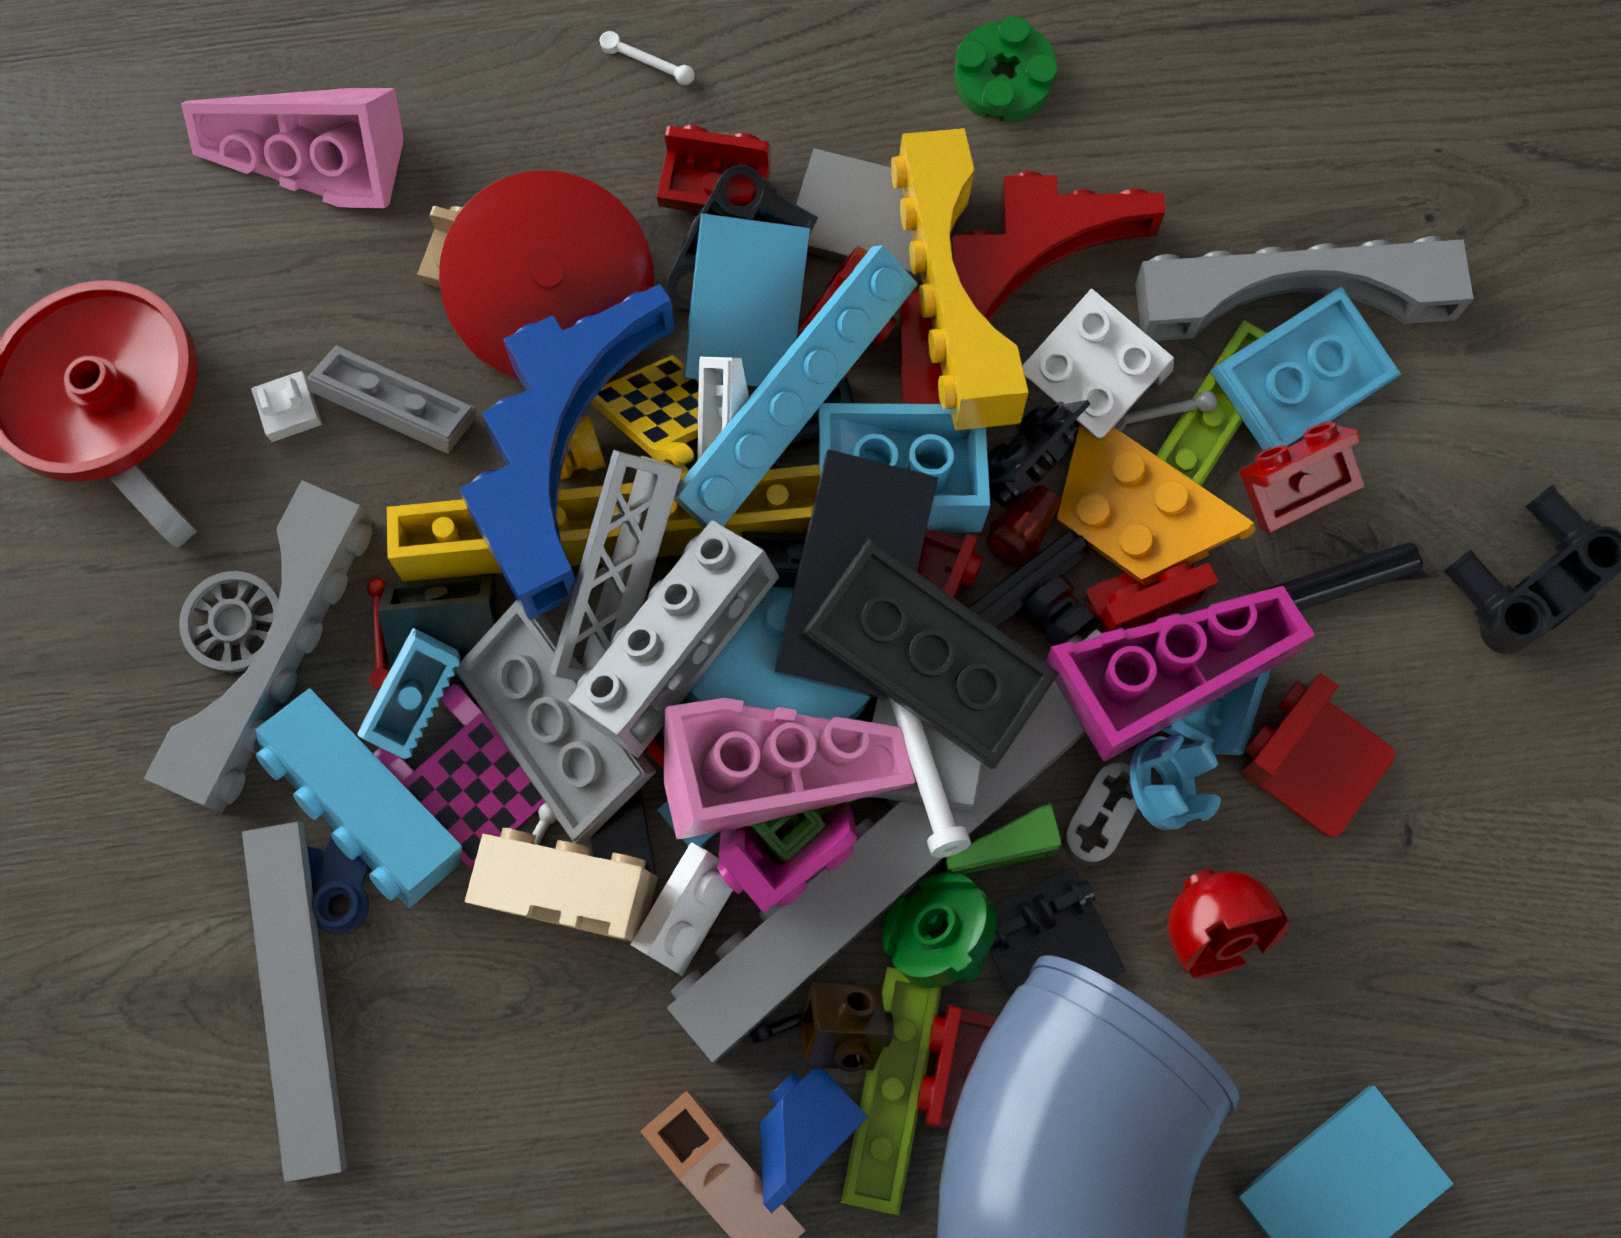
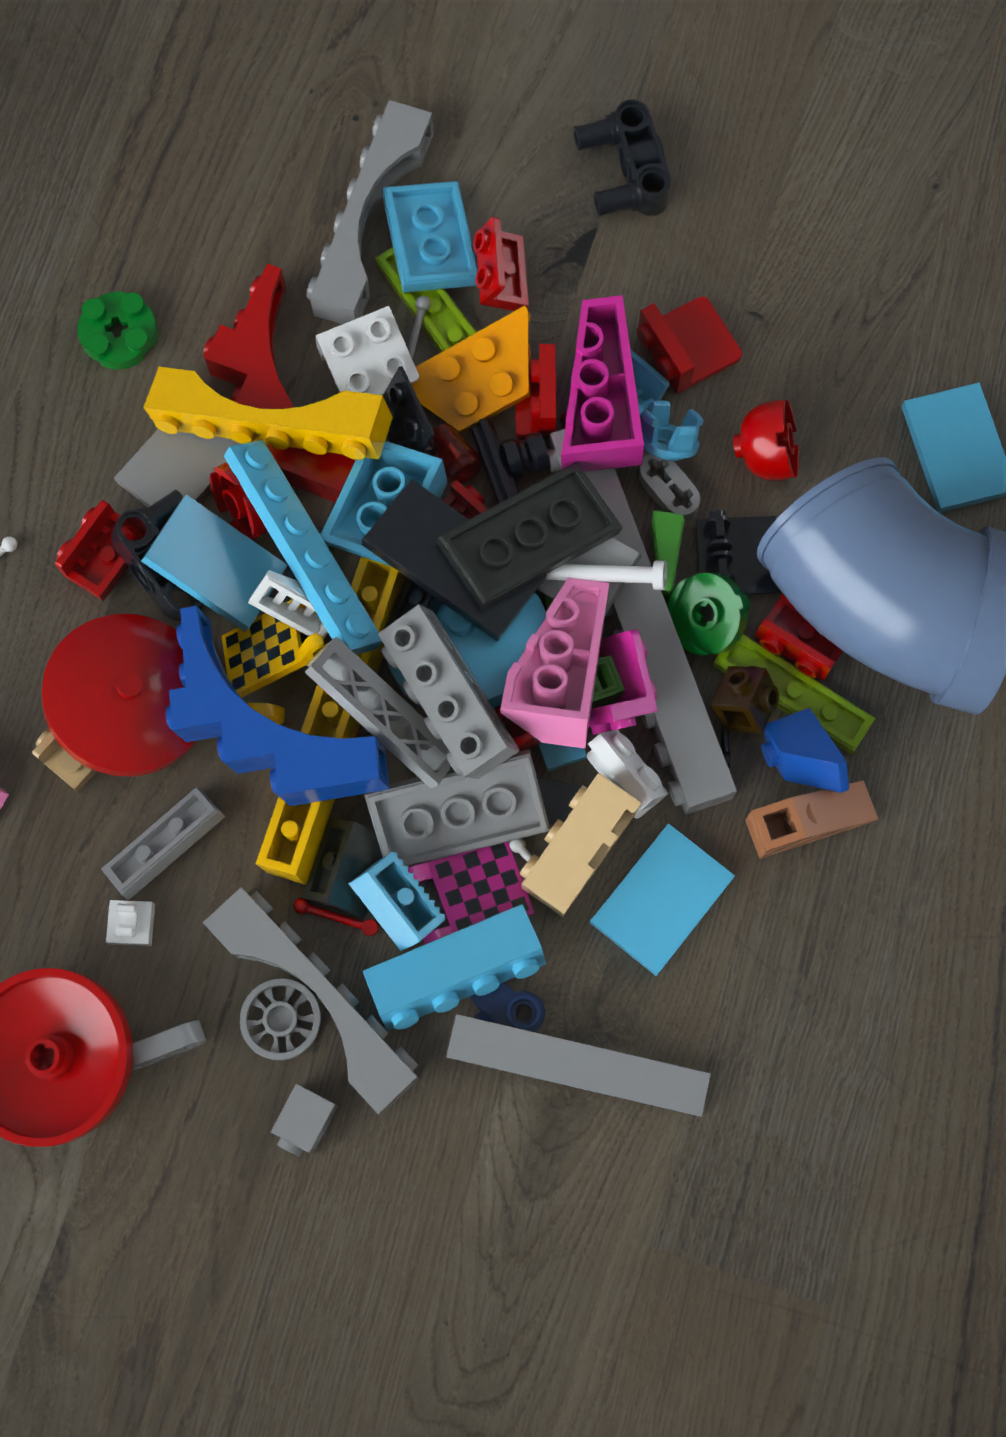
camera: 70 degrees left, 0 degrees up
black axle [1266,542,1423,611] -> none
none -> light grey brick [271,1084,339,1157]
none -> medium azure tile [590,823,735,976]

